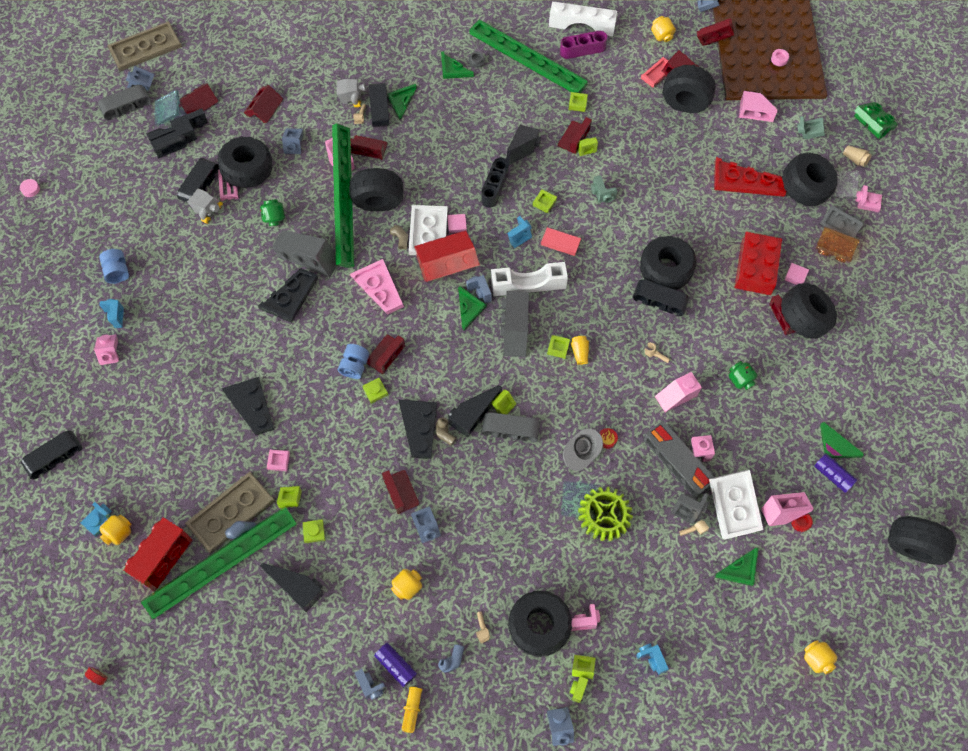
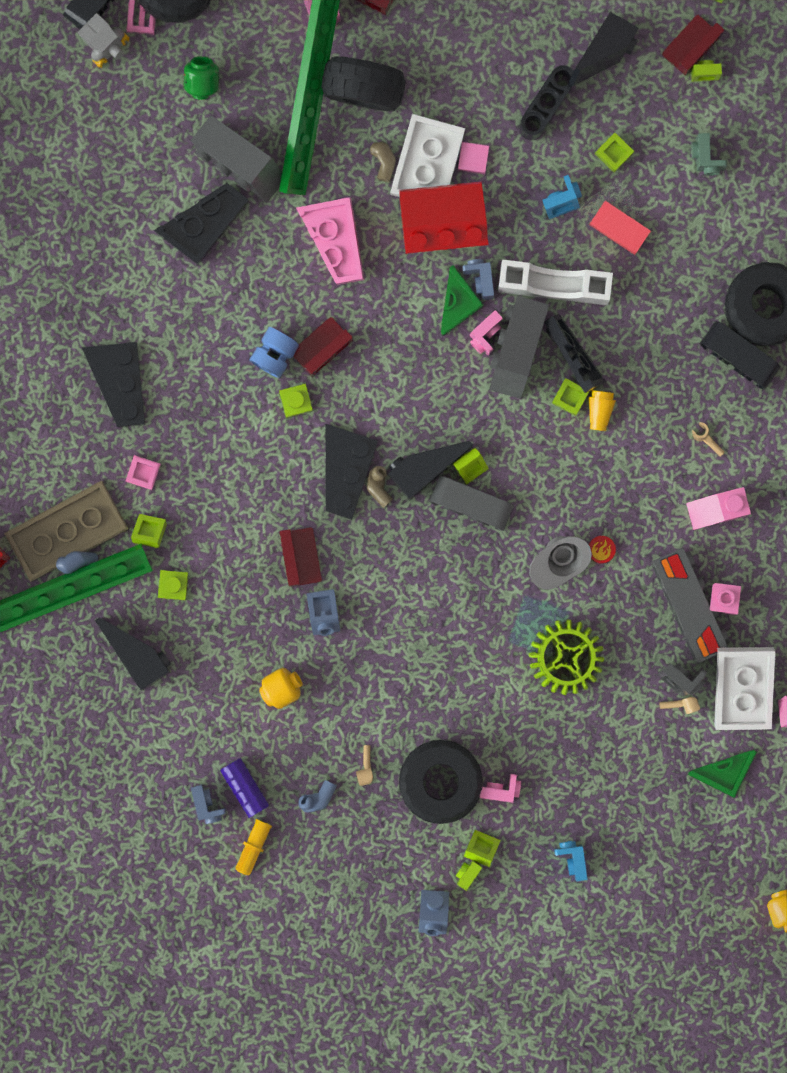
camera: 10 degrees right, 20 degrees up
none -> bright pink bracket [470,310,503,356]
none -> black wing [544,314,606,393]

